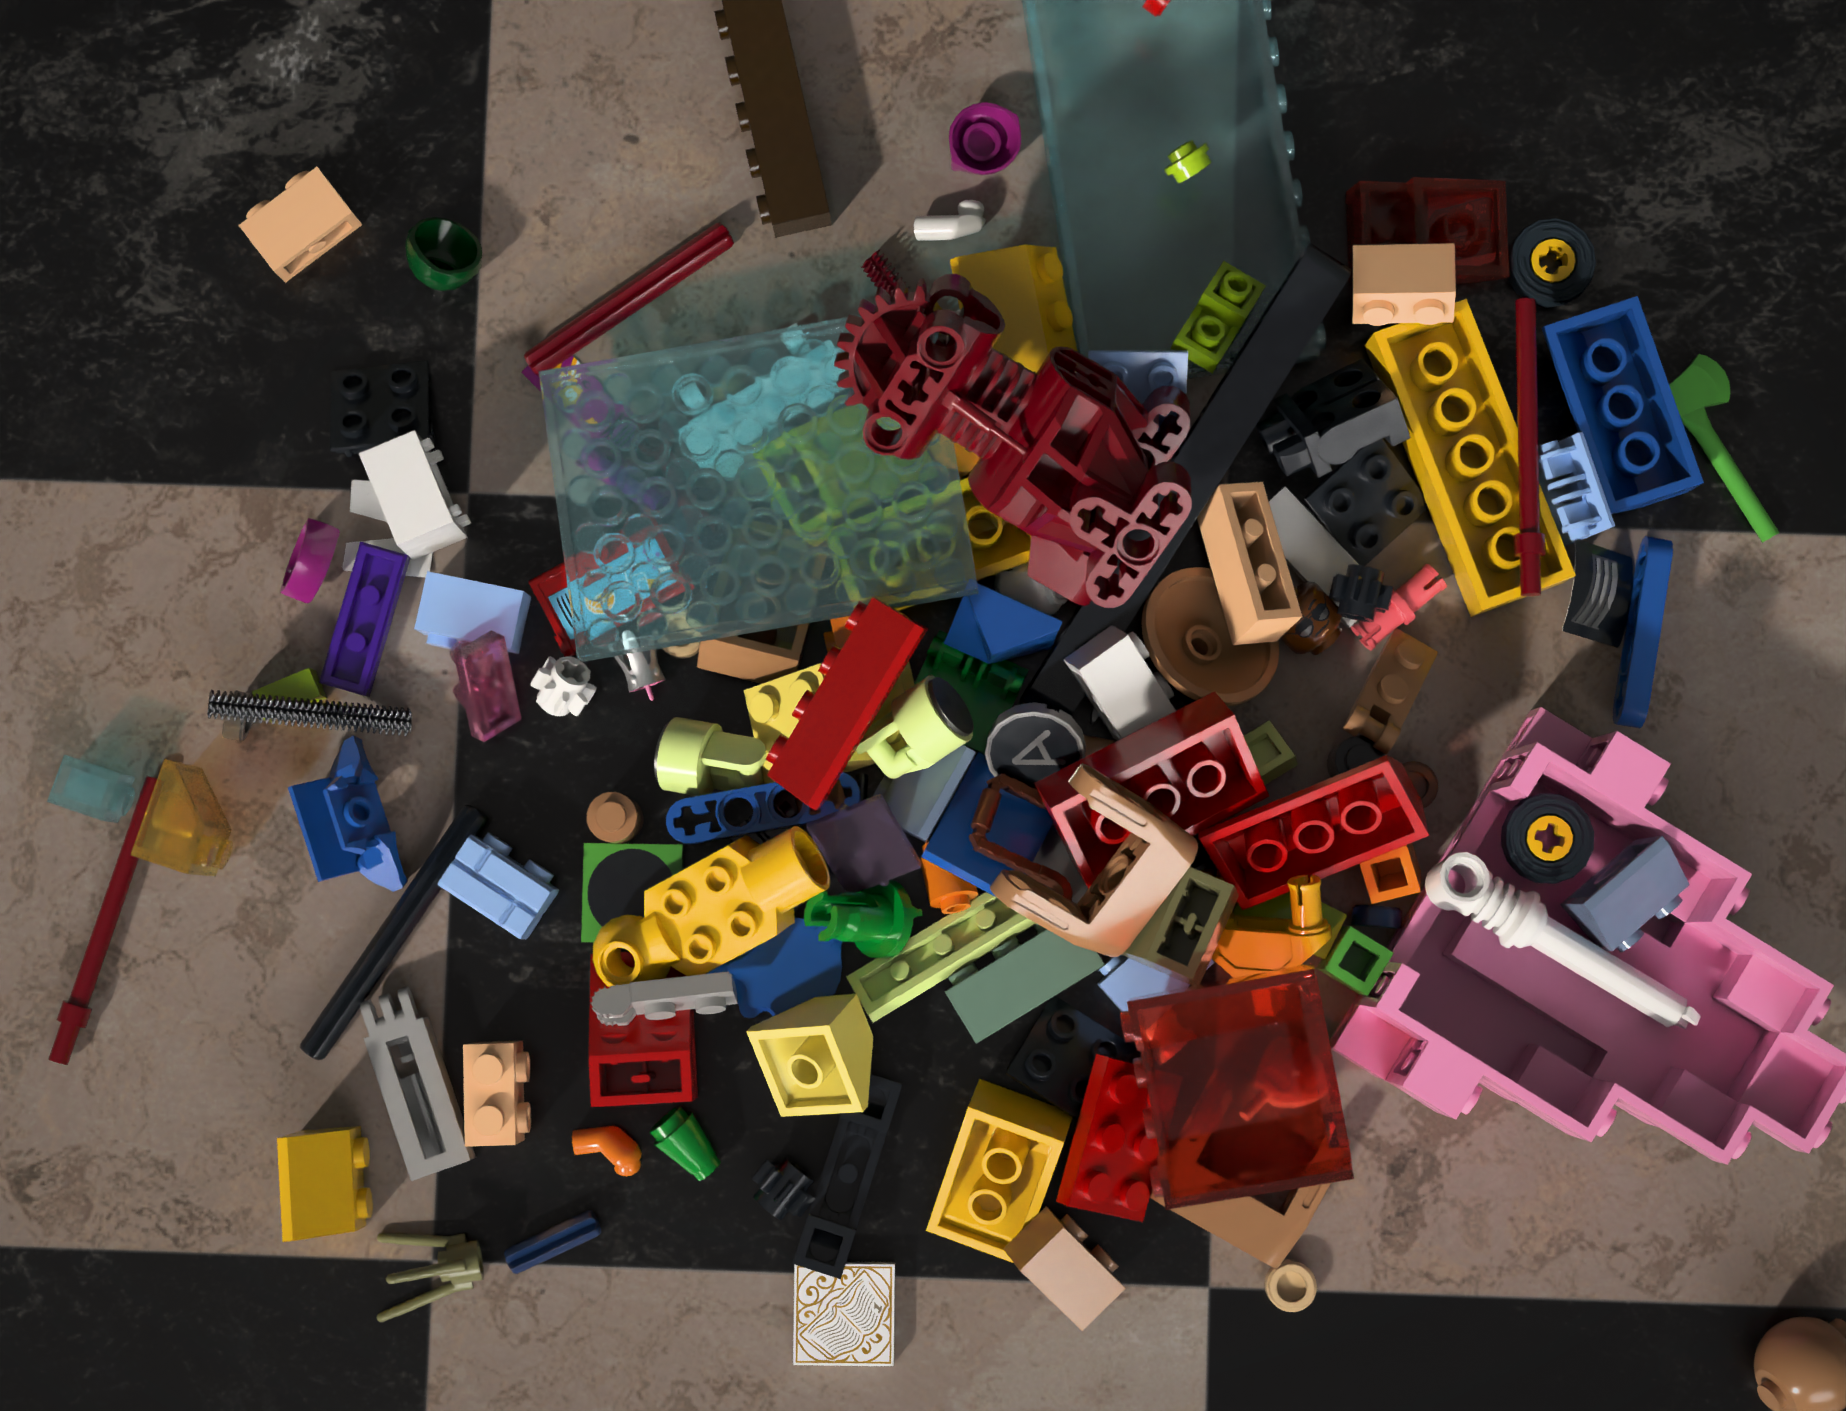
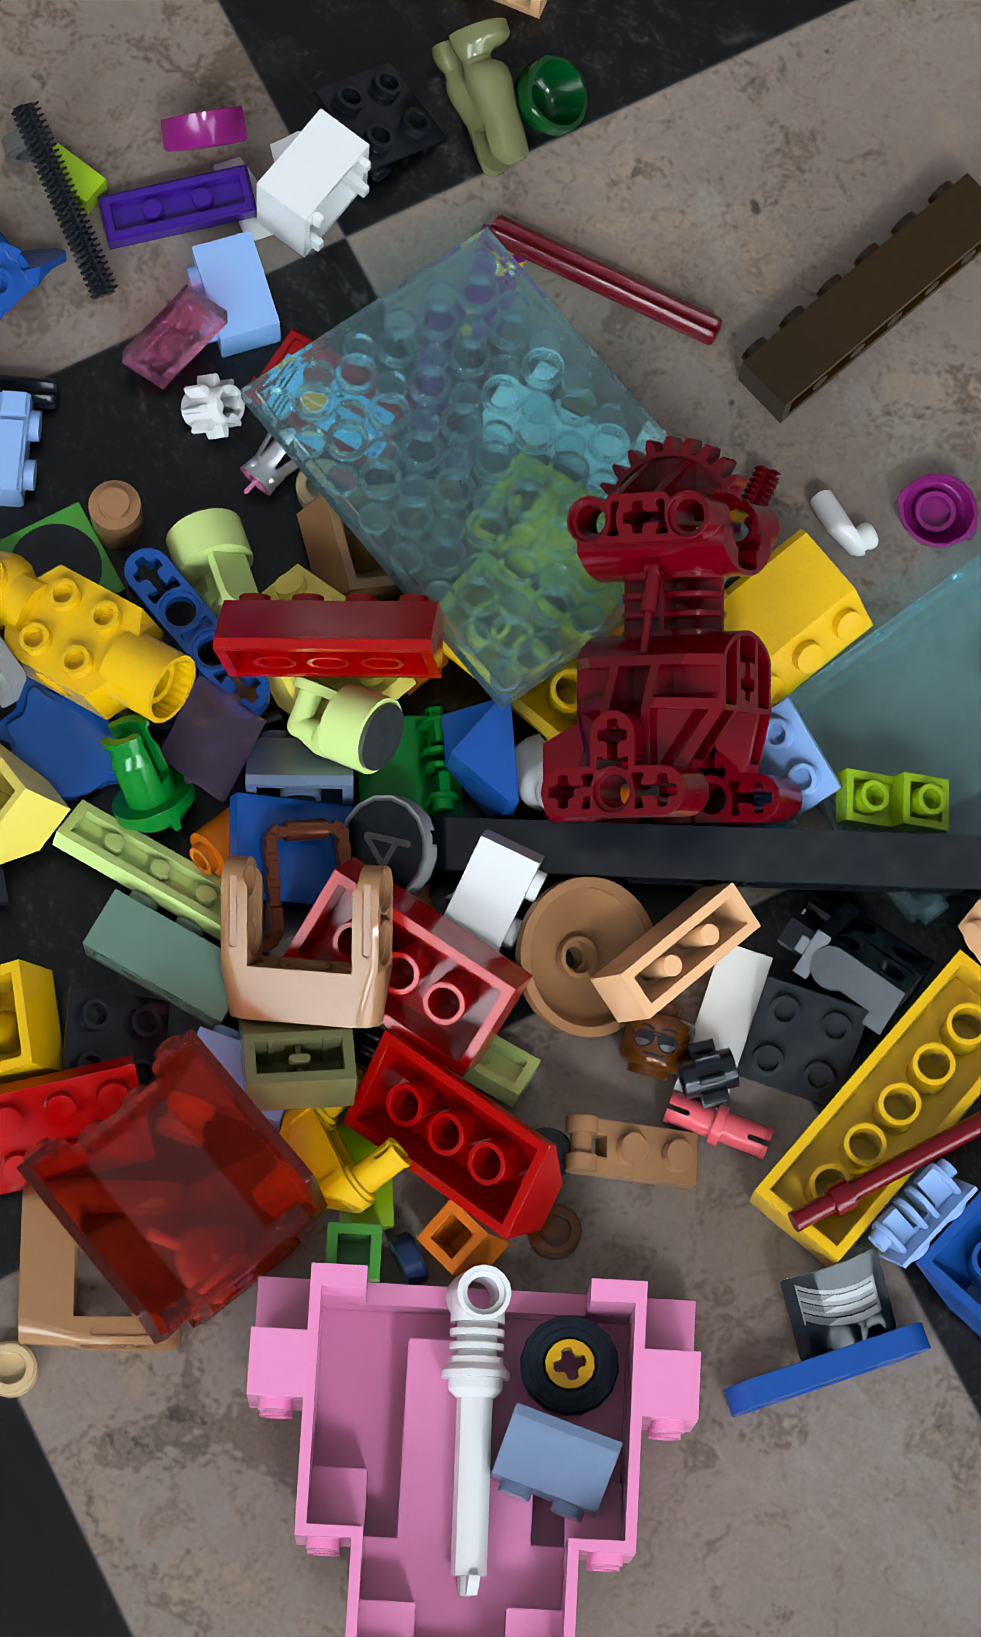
camera: 50 degrees right, 10 degrees down
none -> olive piece [432,18,529,177]

